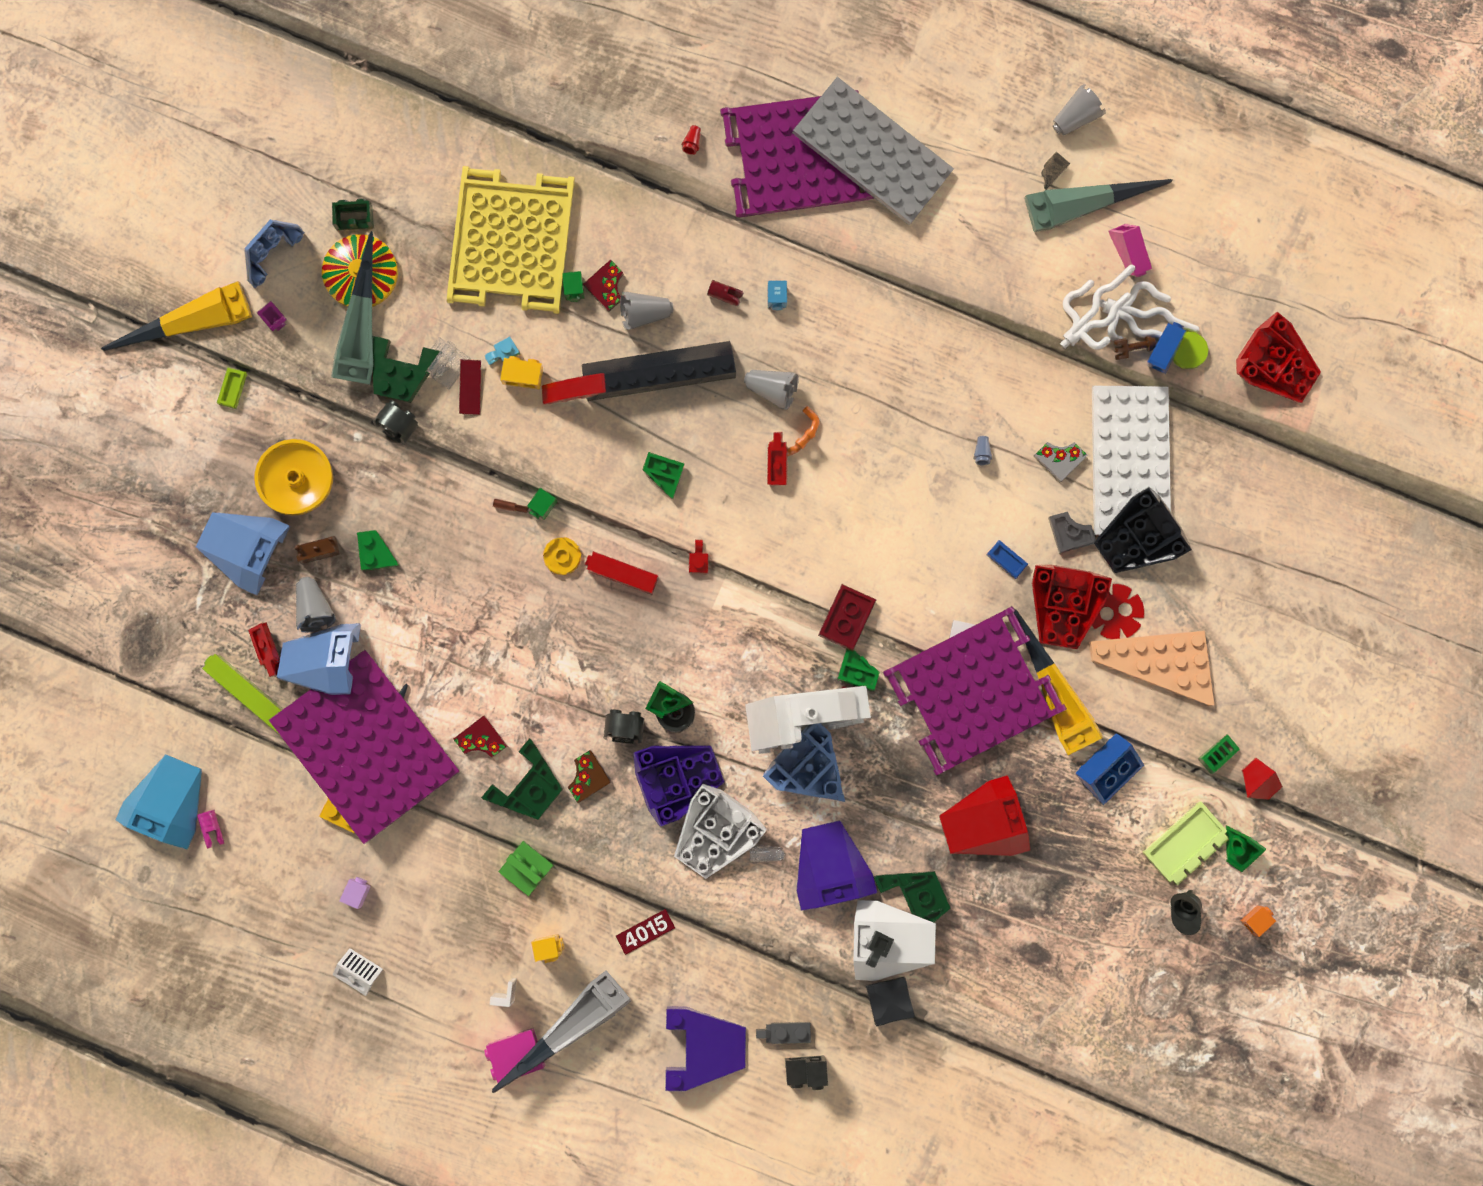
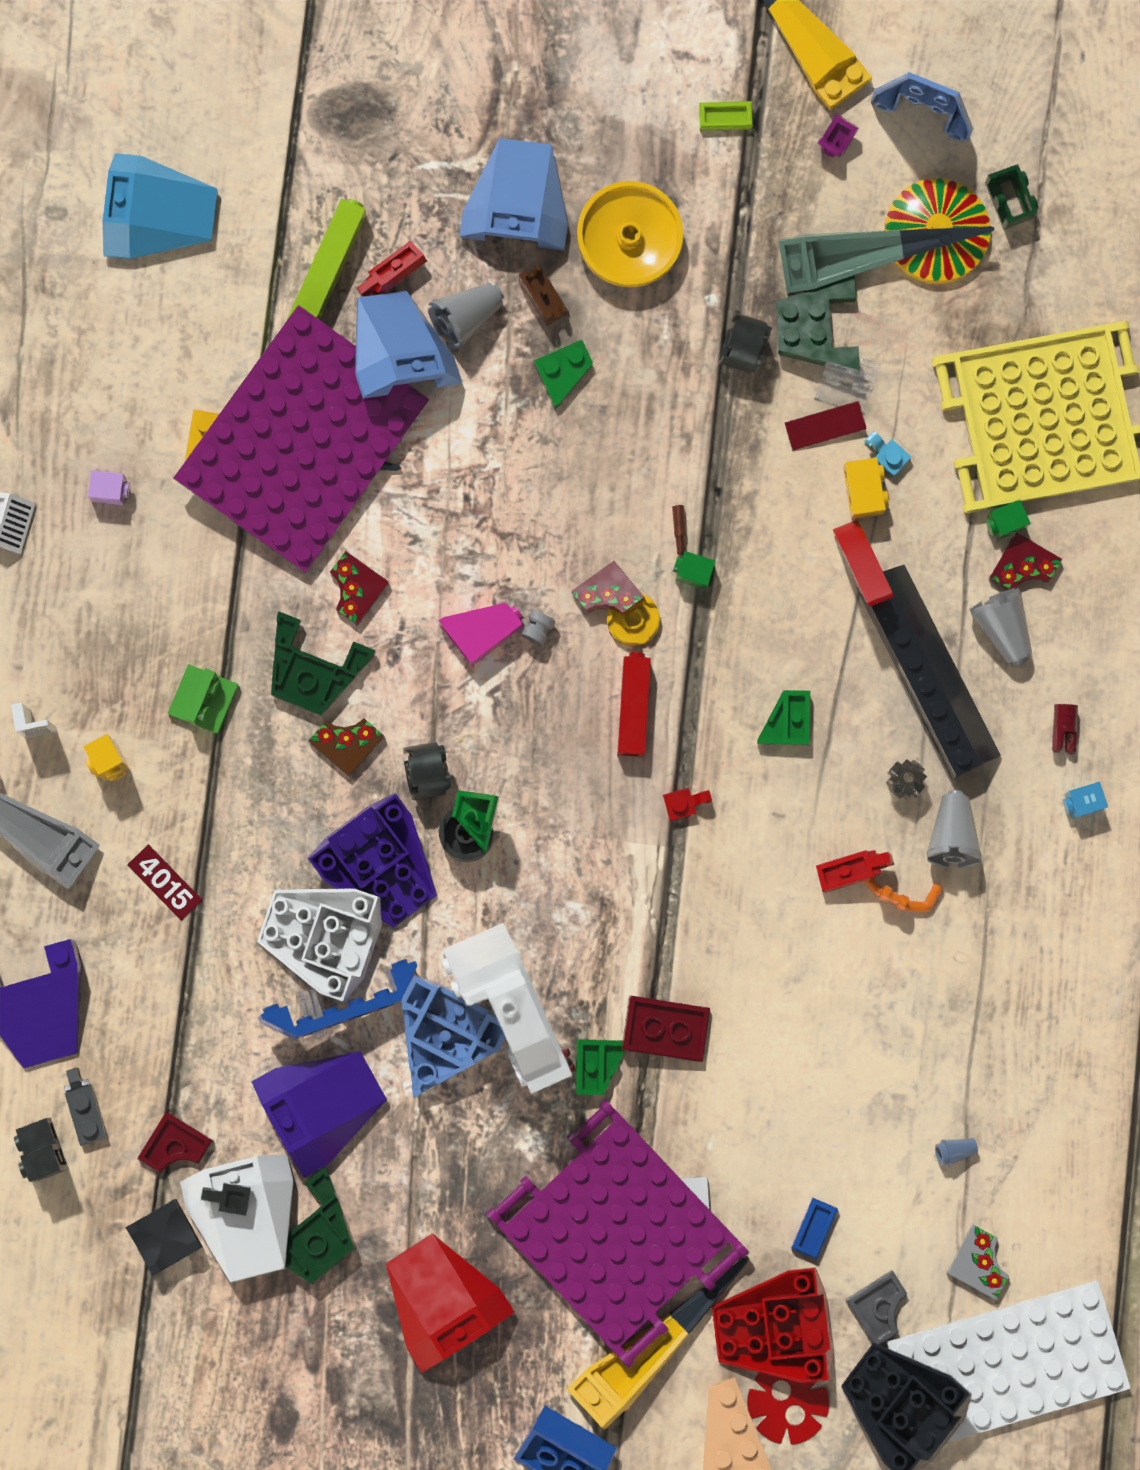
camera: 75 degrees right, 0 degrees up
dark pink hinge [197,810,224,849] -> none
none -> dark red tile [137,1111,213,1173]
none -> blue slope [258,959,417,1040]
none -> dark pink slope [438,603,524,666]
none -> light grey wheel [520,610,556,646]
none -> tile [571,561,646,617]
none -> clear smoke brick [886,759,927,800]

